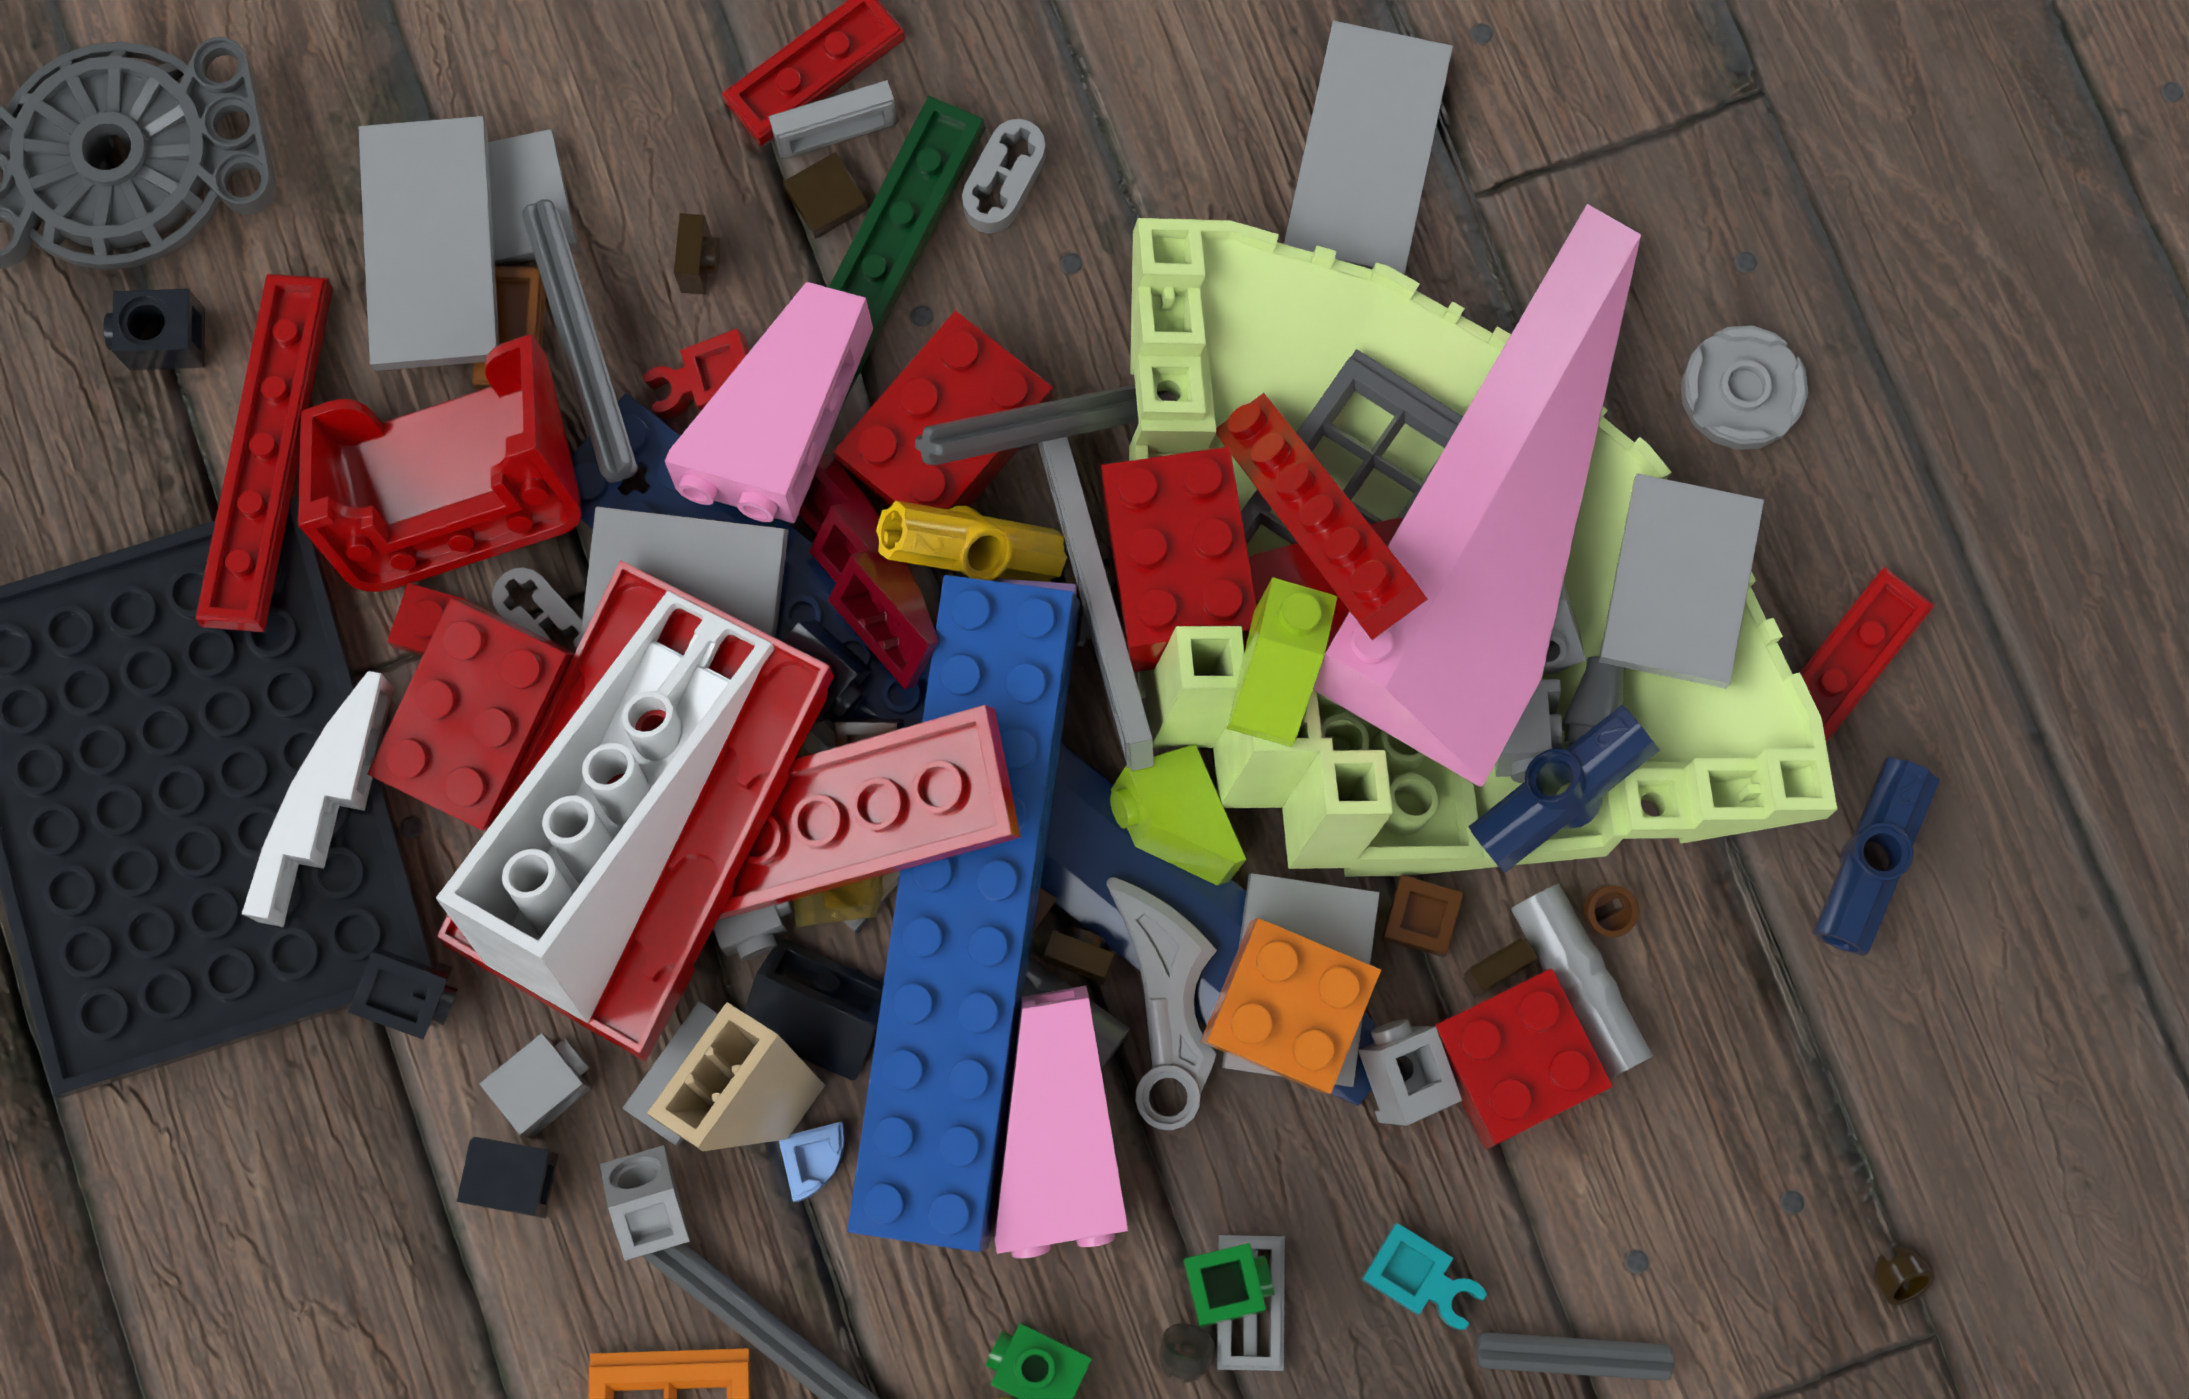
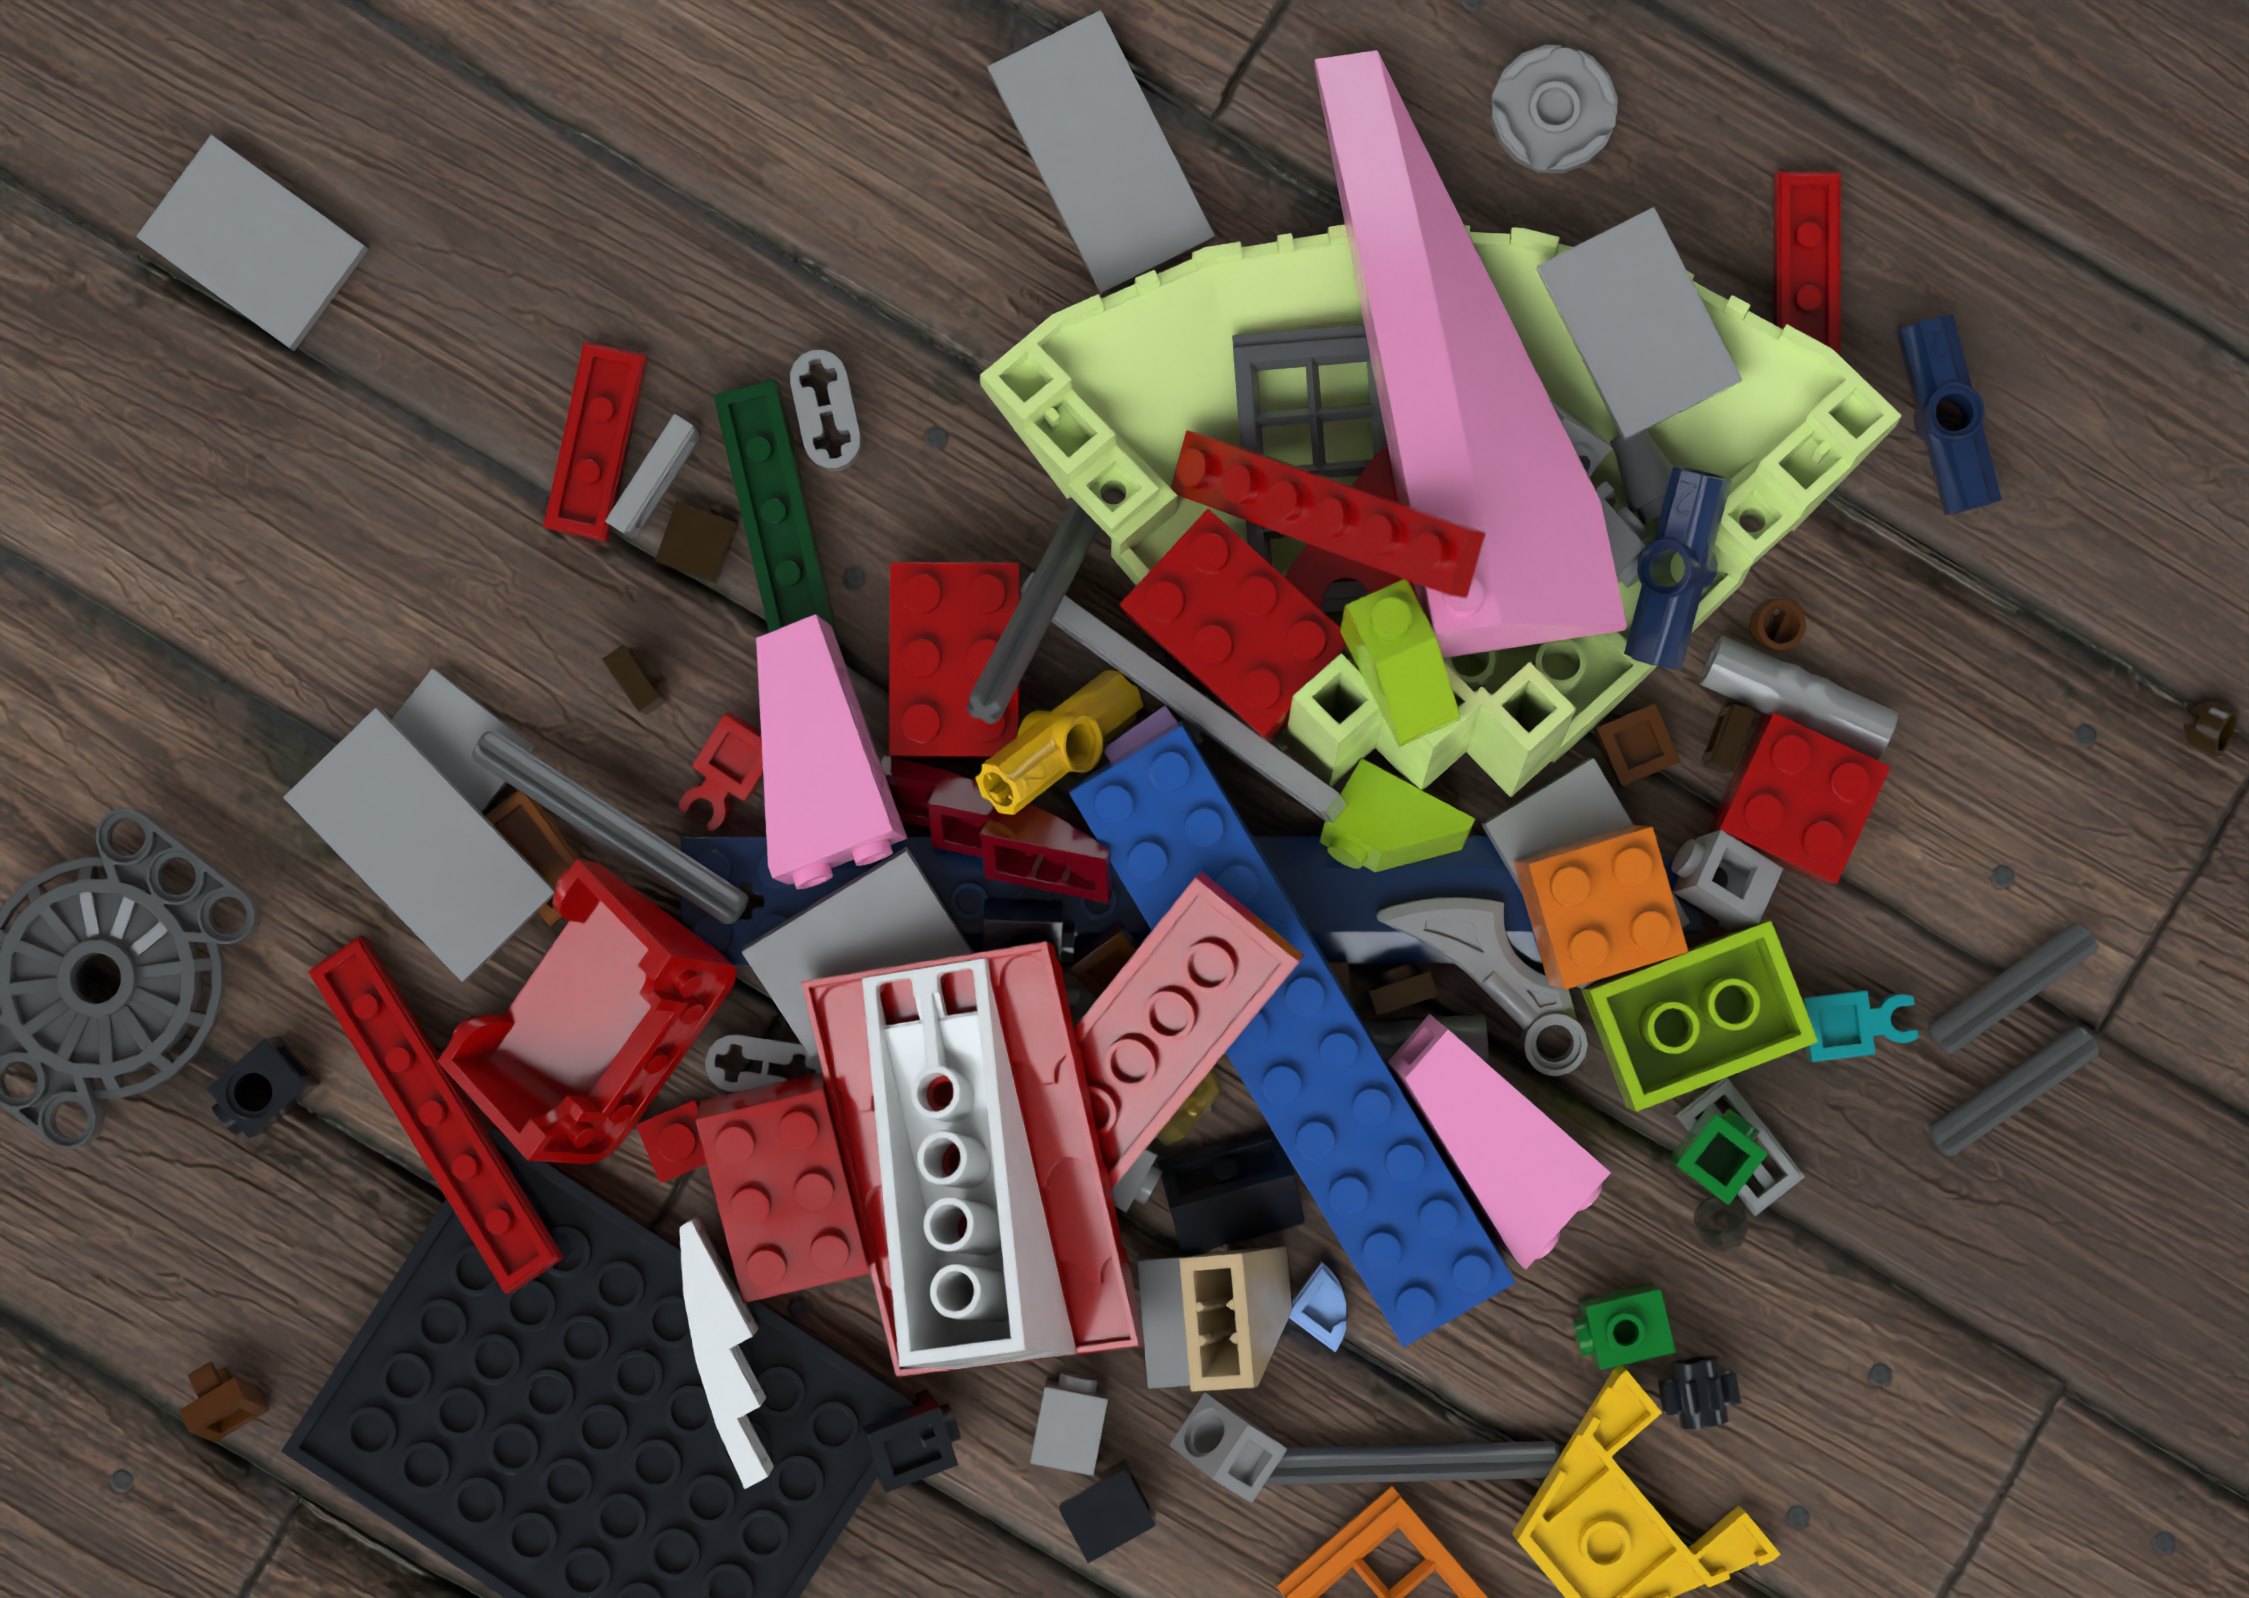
camera: 35 degrees left, 10 degrees up
none -> lime brick [1581,920,1818,1112]

